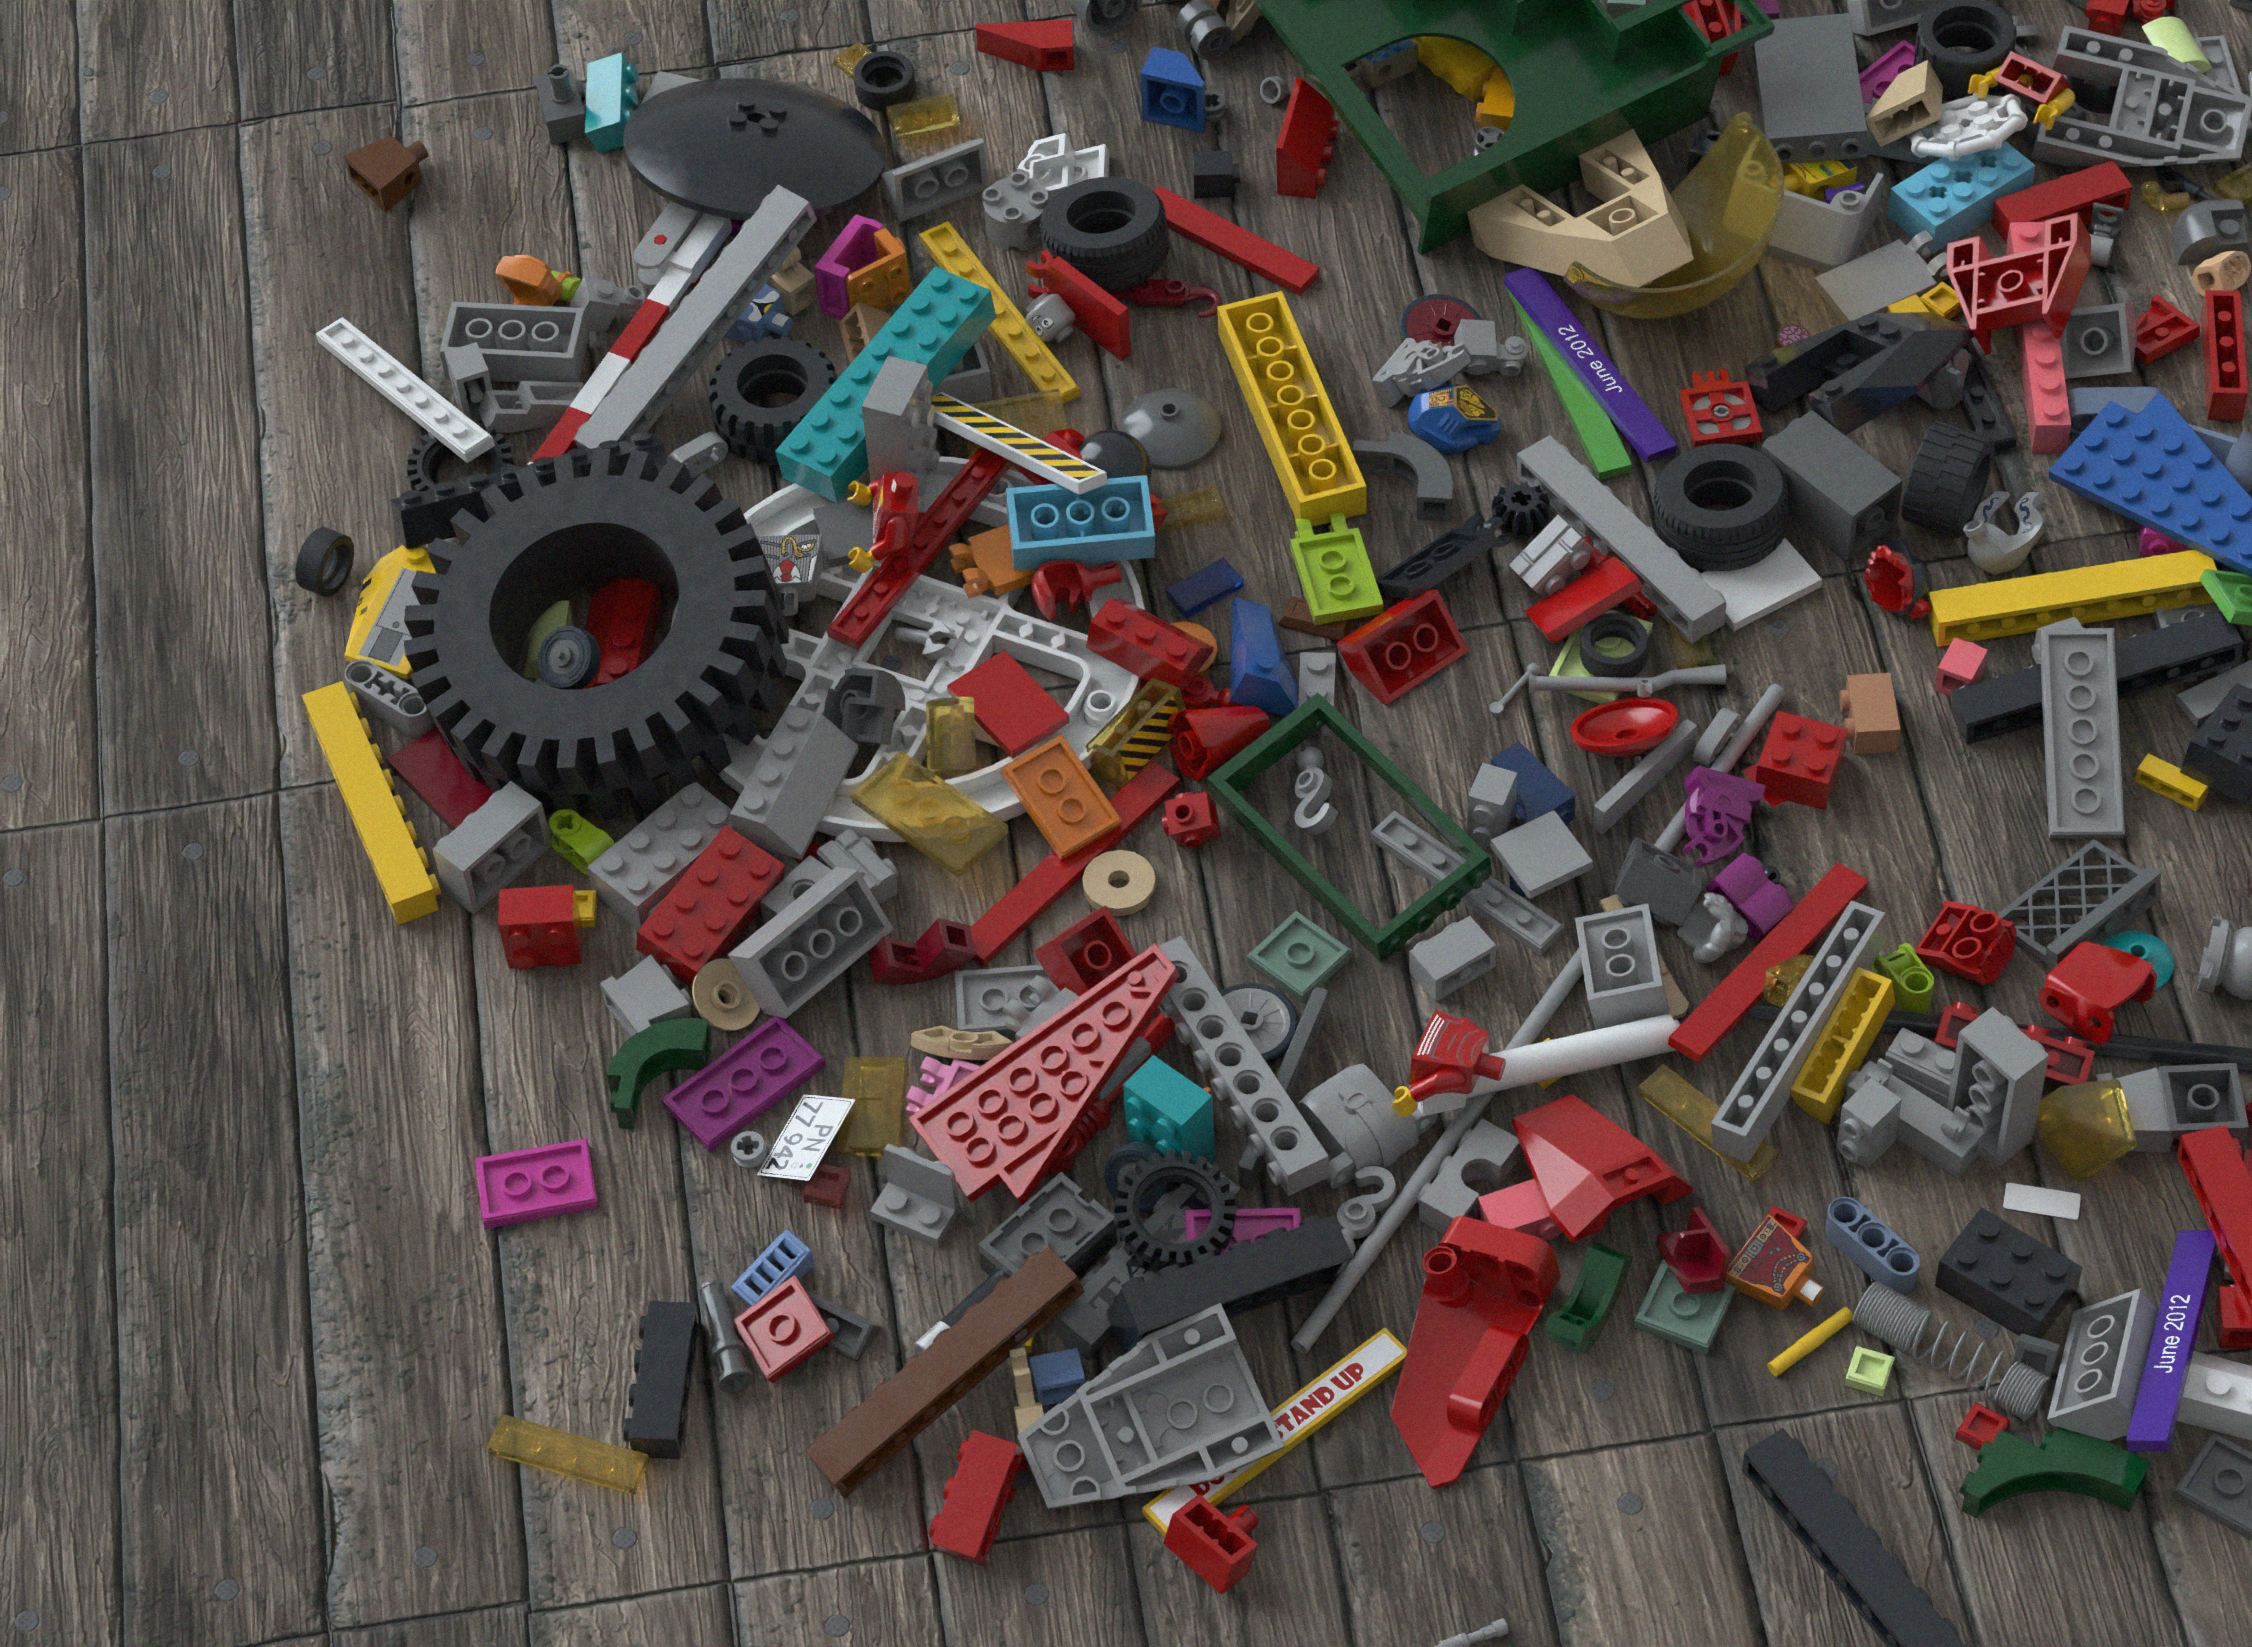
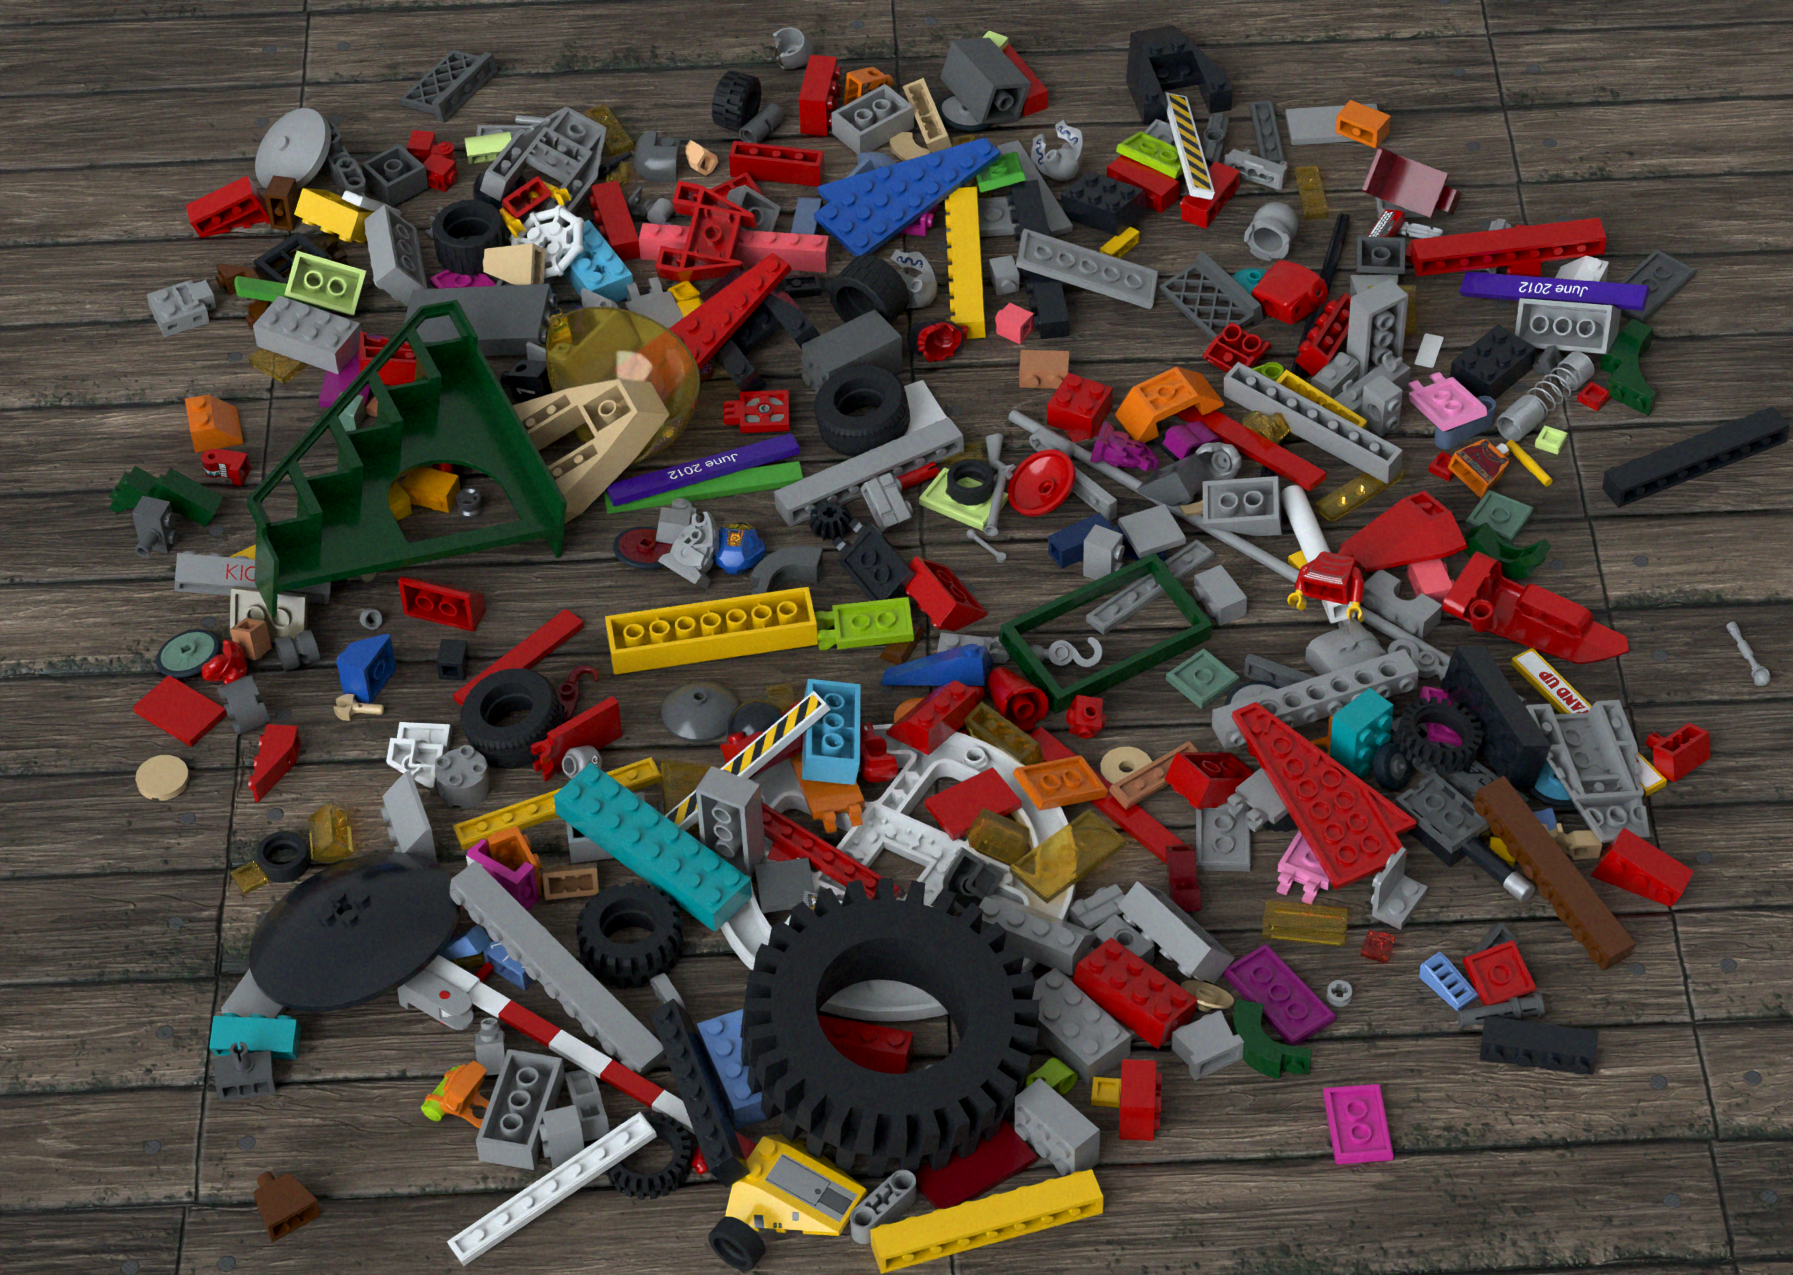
camera: 85 degrees left, 5 degrees down
clear yellow tile [487,1414,650,1495] -> none
black wheel [538,626,601,690] -> none
white sticker [757,1094,856,1181] -> none
red torso [847,471,918,573] -> none
light grey bar [895,619,957,660] -> none
tan tile [911,1025,1014,1060] -> none
clear blue tile [1166,557,1244,618] -> none
red tile [1524,556,1643,644] -> none
dark red panel [1656,1207,1731,1295] -> none
none -> tan bar [334,694,384,721]
none -> red wing [613,253,792,407]
none -> nougat tile [1109,741,1199,810]
none -> orange slope [1115,367,1224,443]
none -> bright pink tile [1408,372,1487,432]

